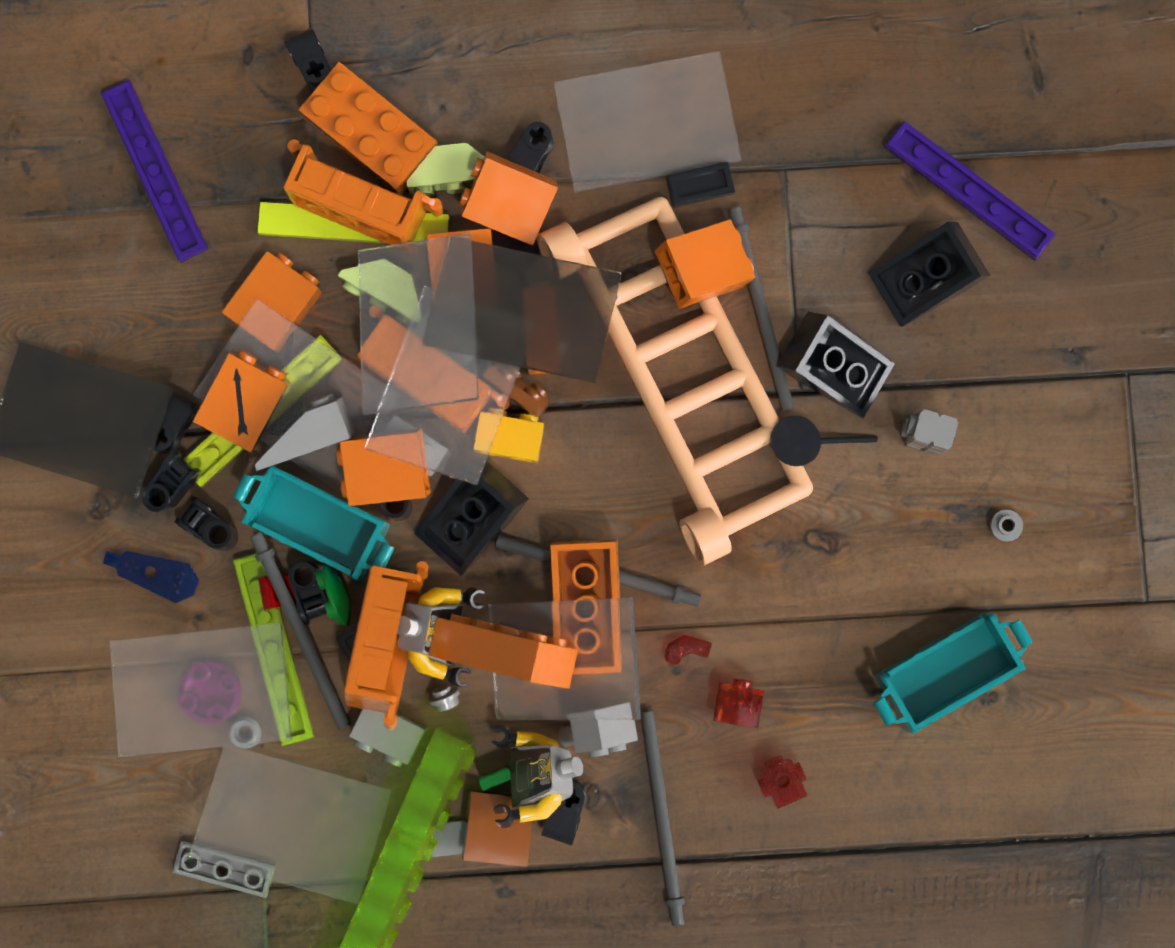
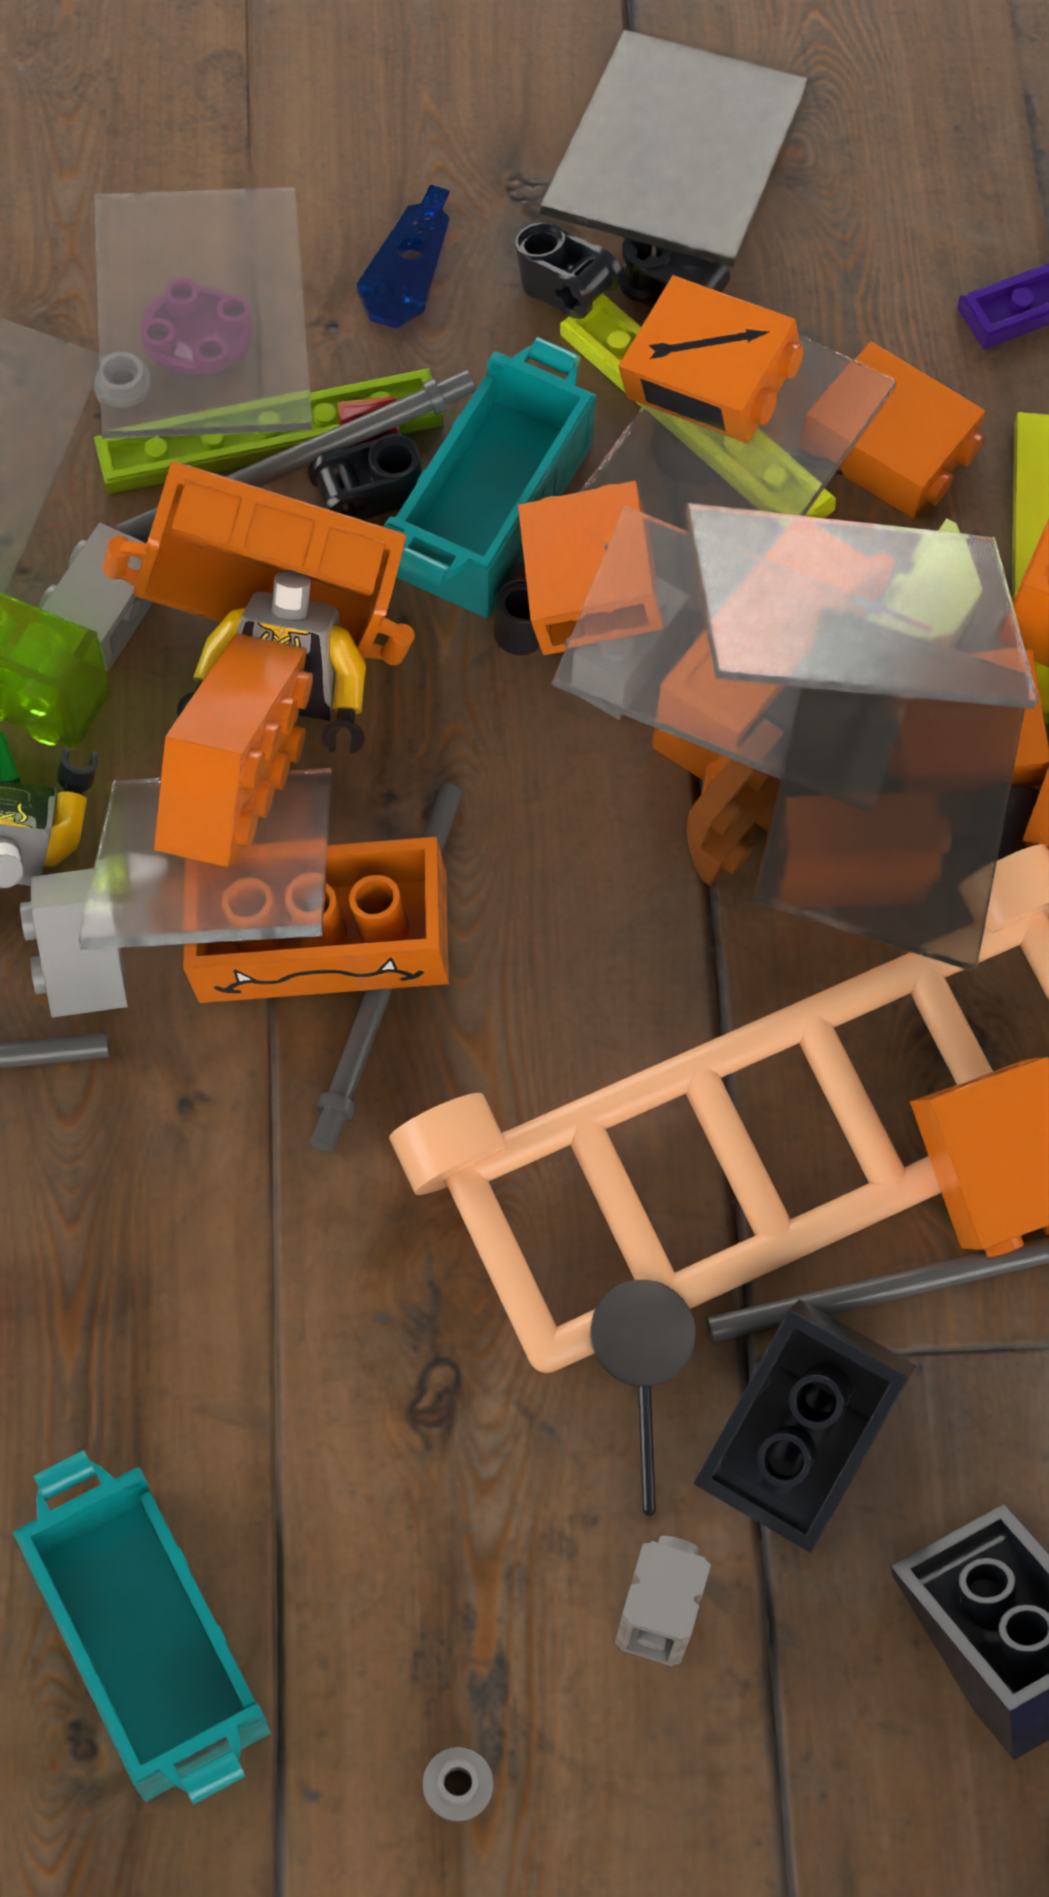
camera: 85 degrees right, 20 degrees down
black piece [174,496,238,551] -> none
light grey slope [255,393,355,471] -> none
green dish [315,565,351,626] -> none
black slope [414,457,529,576] -> none
light grey plate [428,685,460,712] -> none
yellow brick [474,408,544,464] -> none
clear red arm [664,635,712,665] -> none
clear red brick [713,678,765,729] -> none

